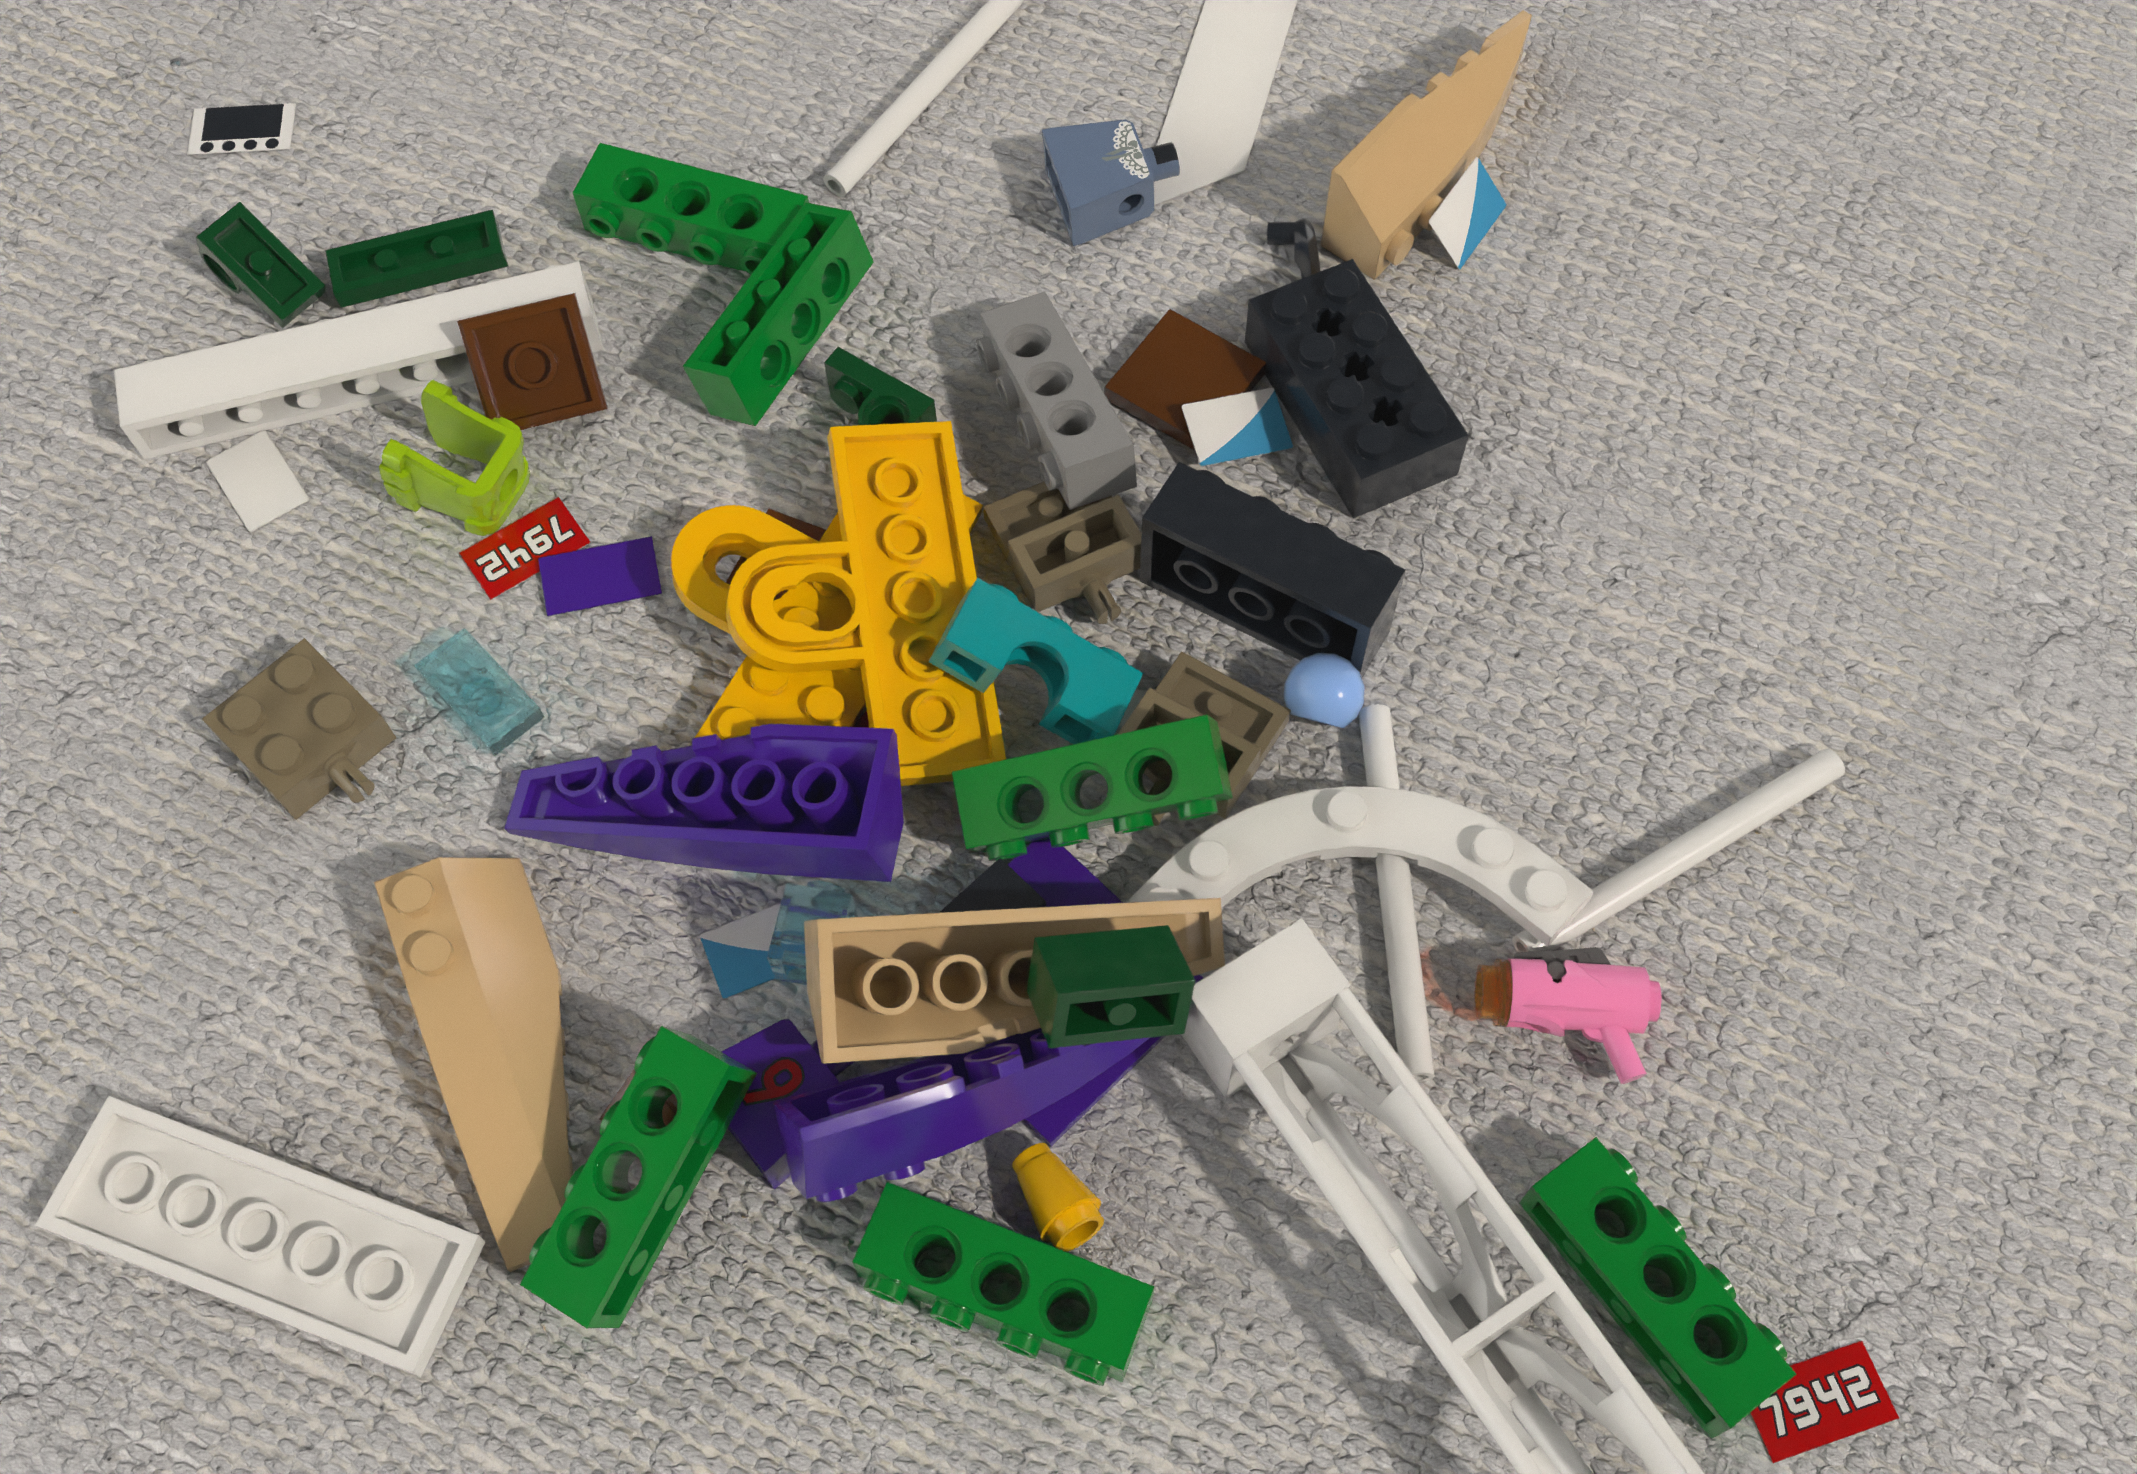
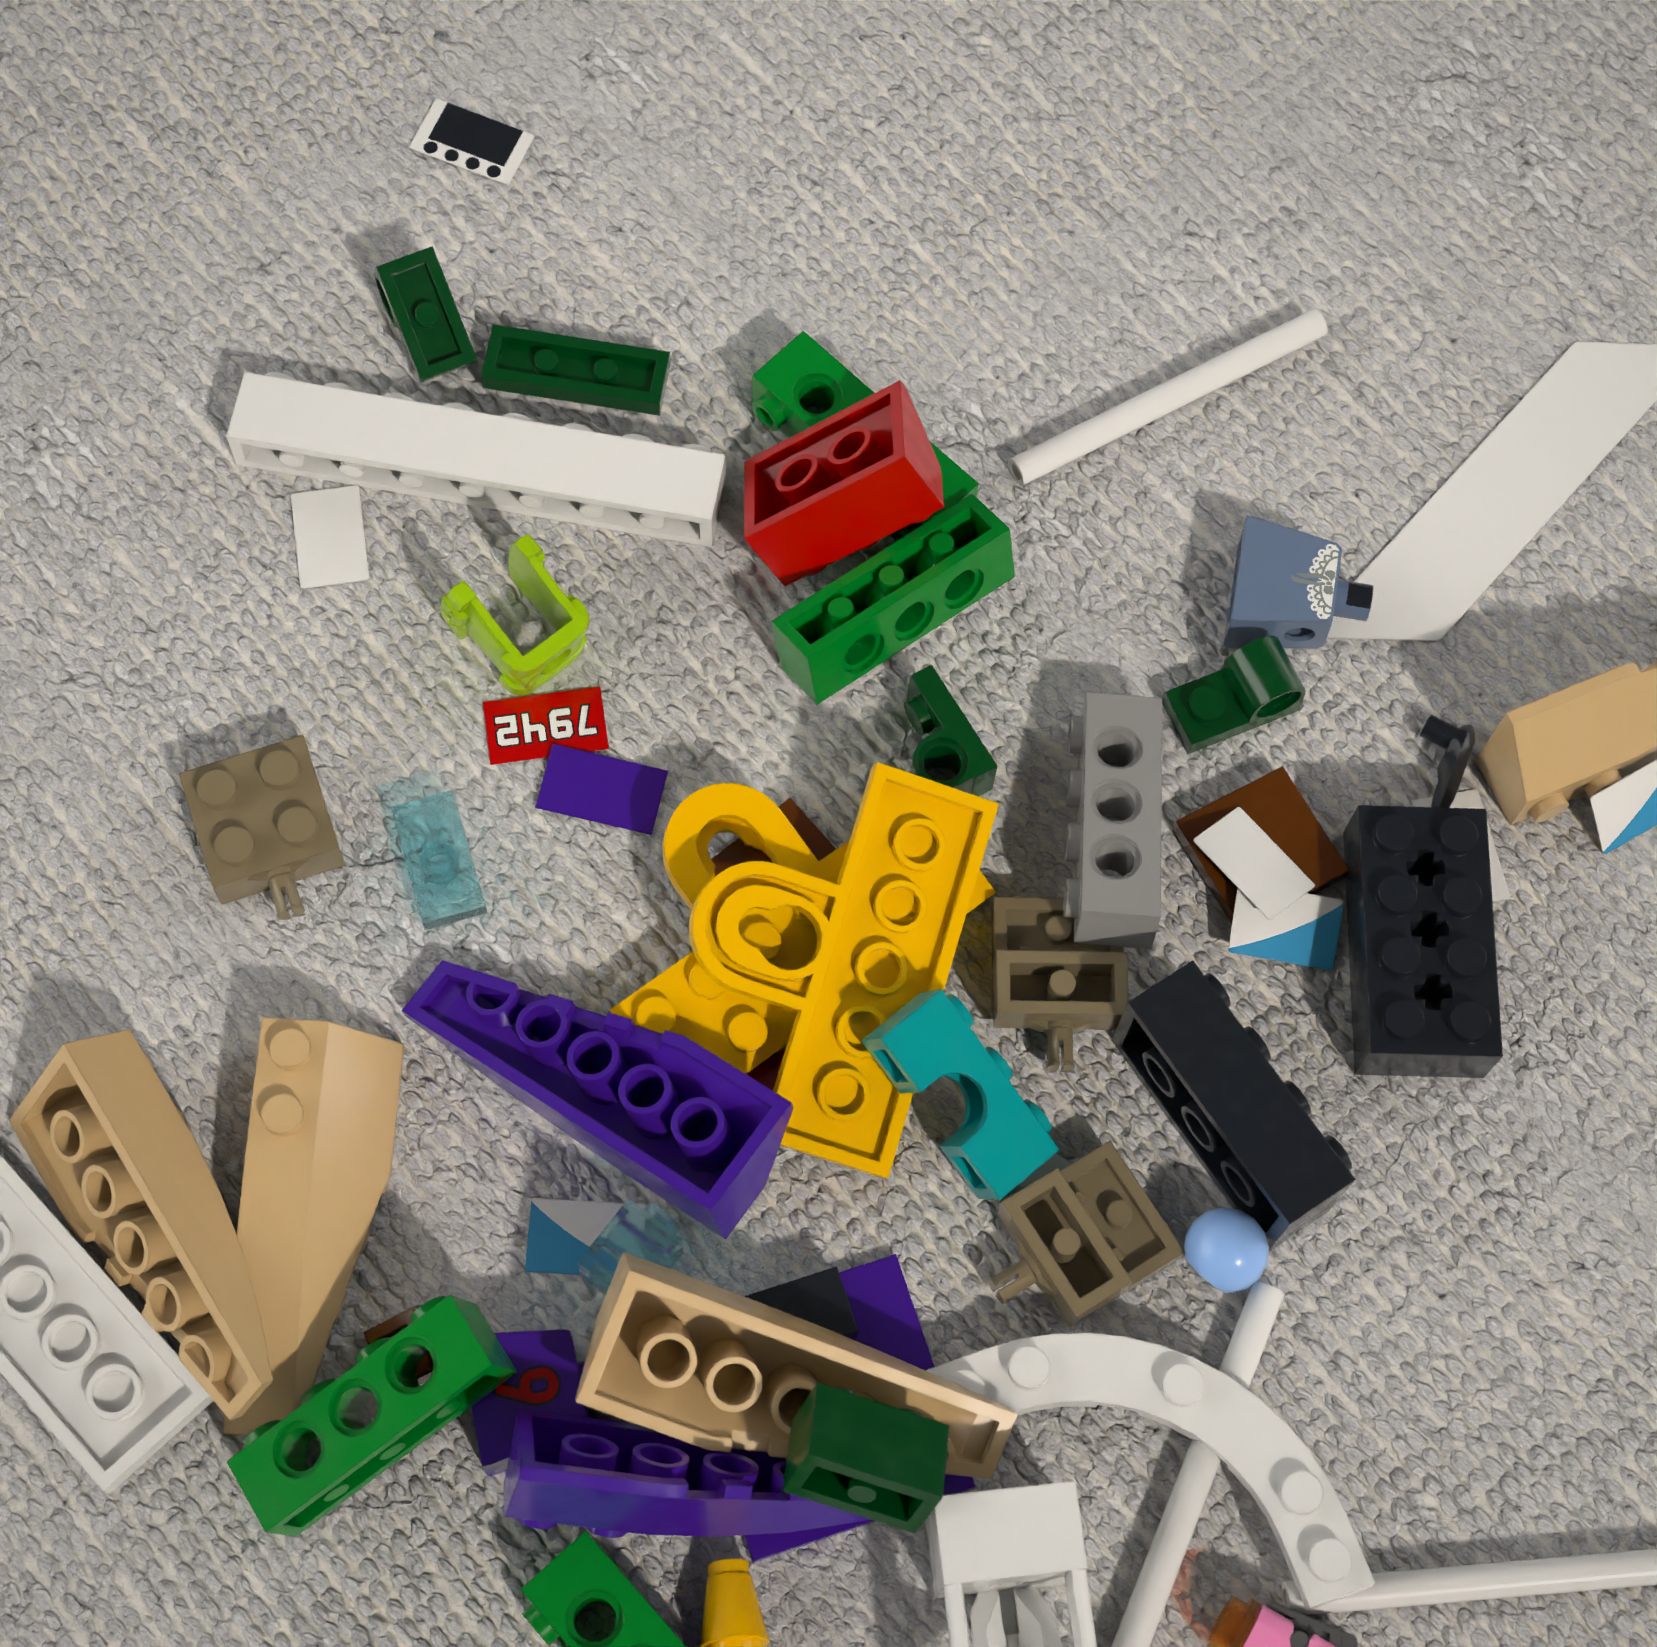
camera: 20 degrees right, 5 degrees up
reddish brown tile [457,293,608,430] -> none
green brick [952,714,1233,861] -> none
none -> tan wedge [9,1029,273,1421]
none -> red slope [744,380,944,587]
none -> dark green plate [1162,636,1306,754]
none -> white sticker [1193,807,1315,920]

